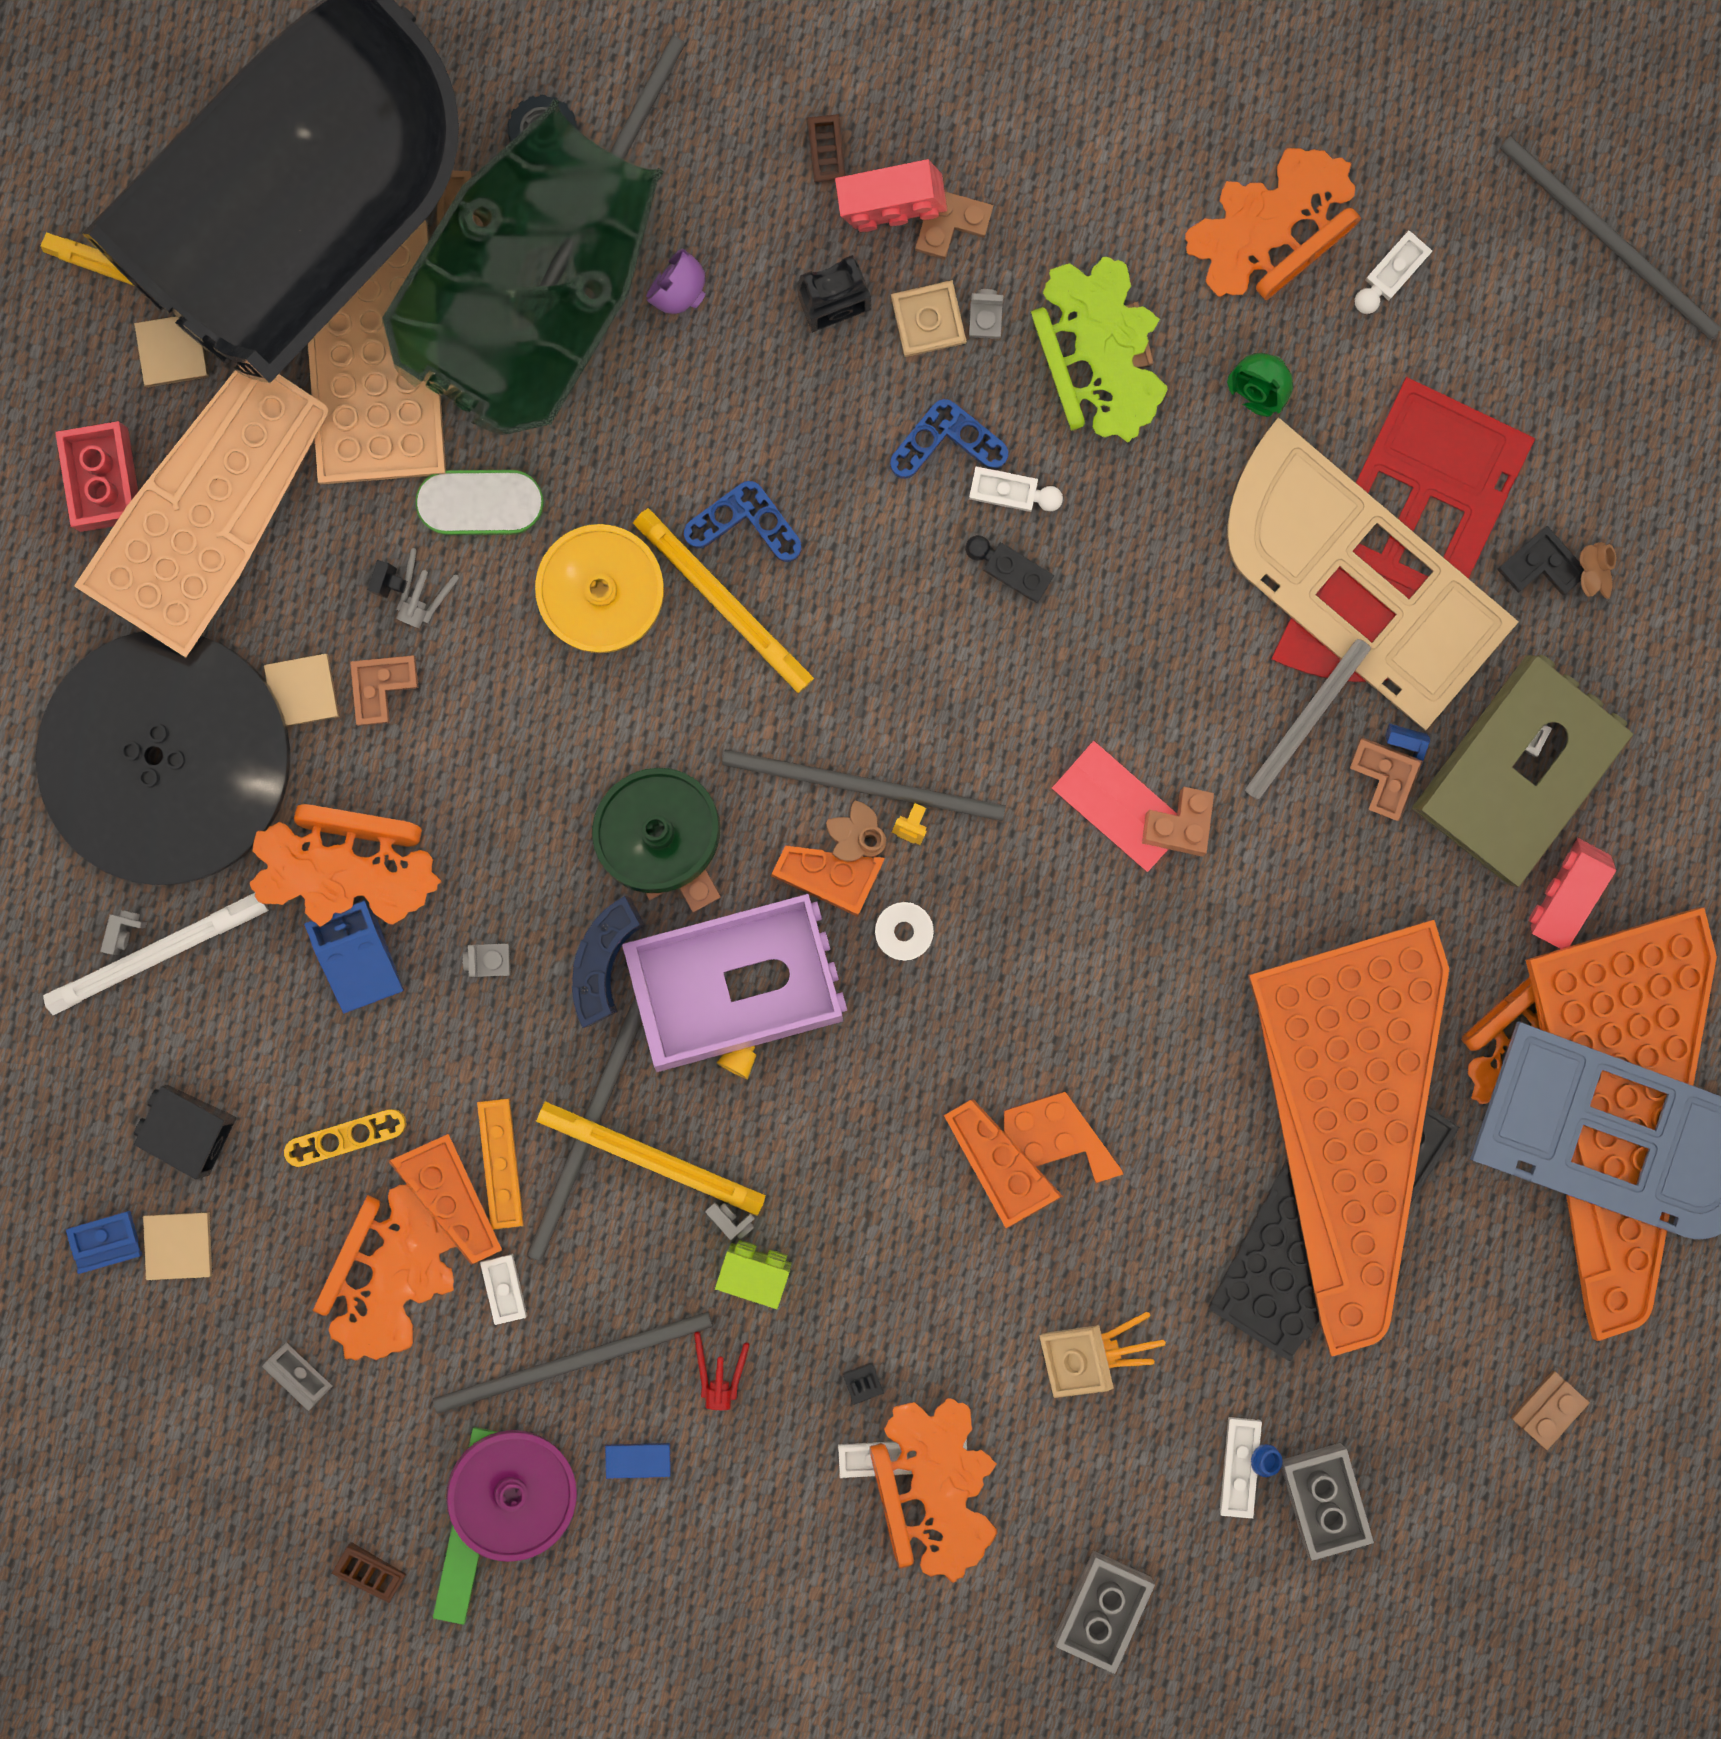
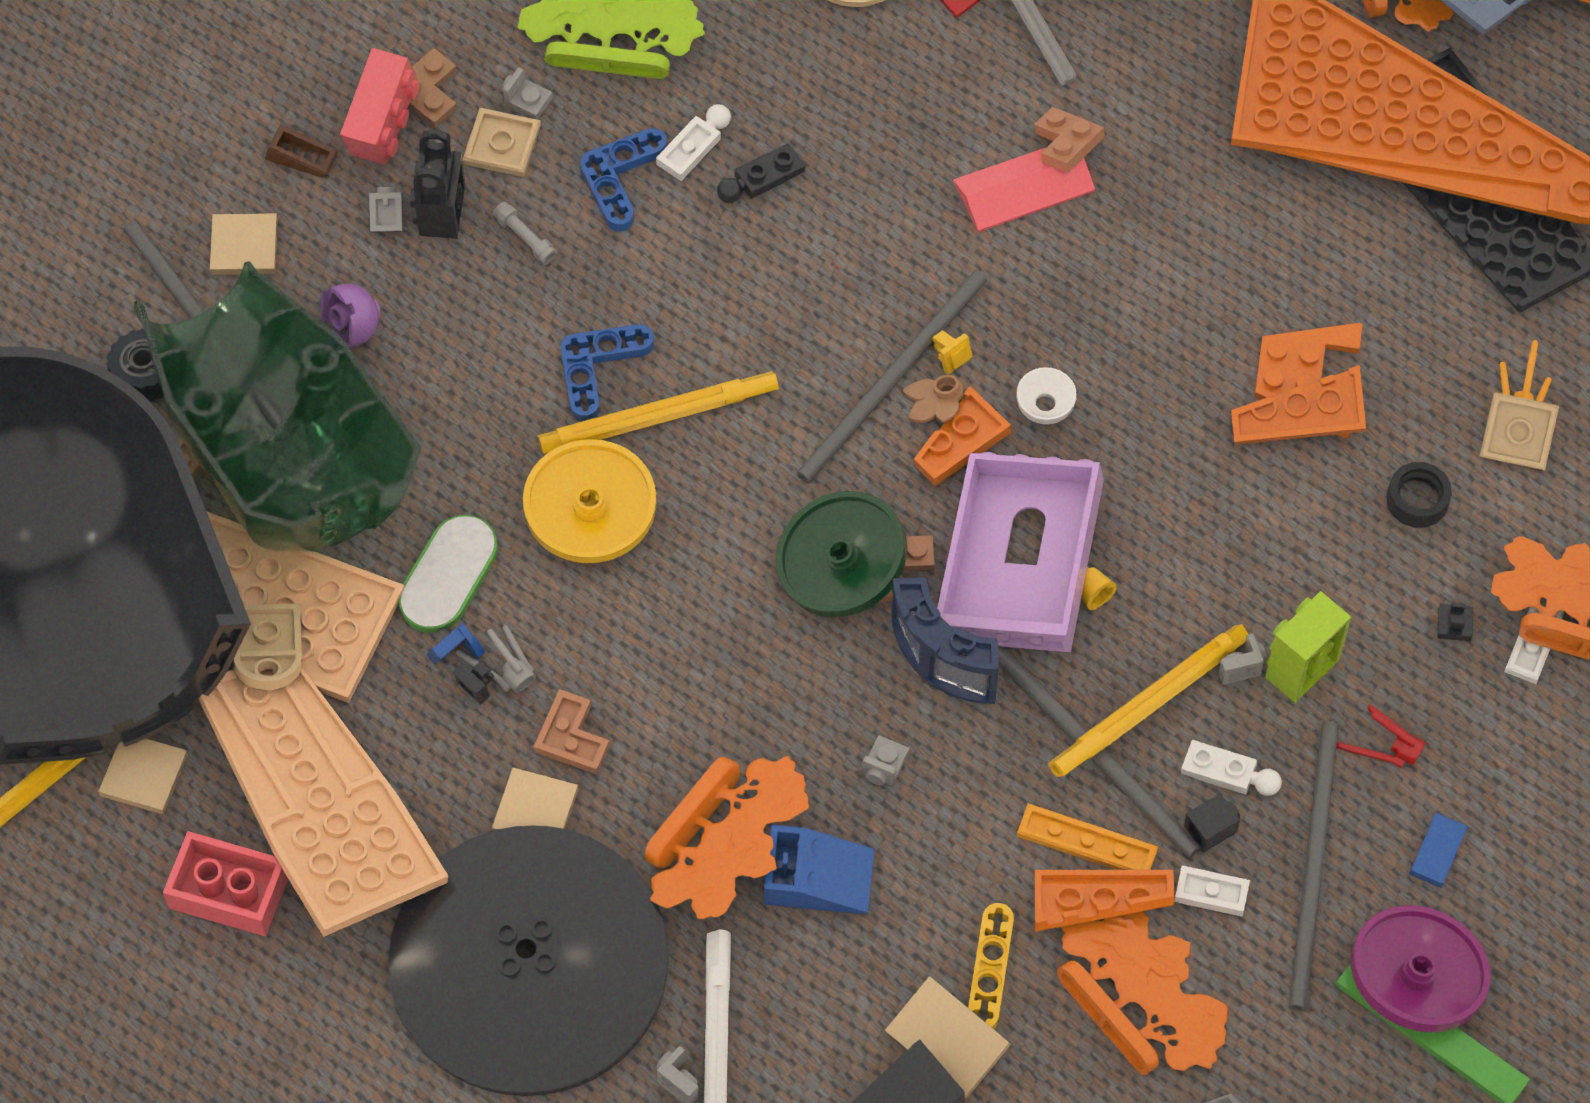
camera: 65 degrees left, 25 degrees down
none -> tan tile [210,213,278,275]
none -> tan tile [233,603,302,690]
none -> light grey bracket [369,187,403,232]
none -> blue tile [427,623,485,665]
none -> light grey bar [493,202,558,265]
none -> tan tile [885,976,1011,1098]
none -> white plate [1181,740,1282,796]
none -> black brick [1184,793,1240,853]
none -> black tyre [1386,462,1452,528]

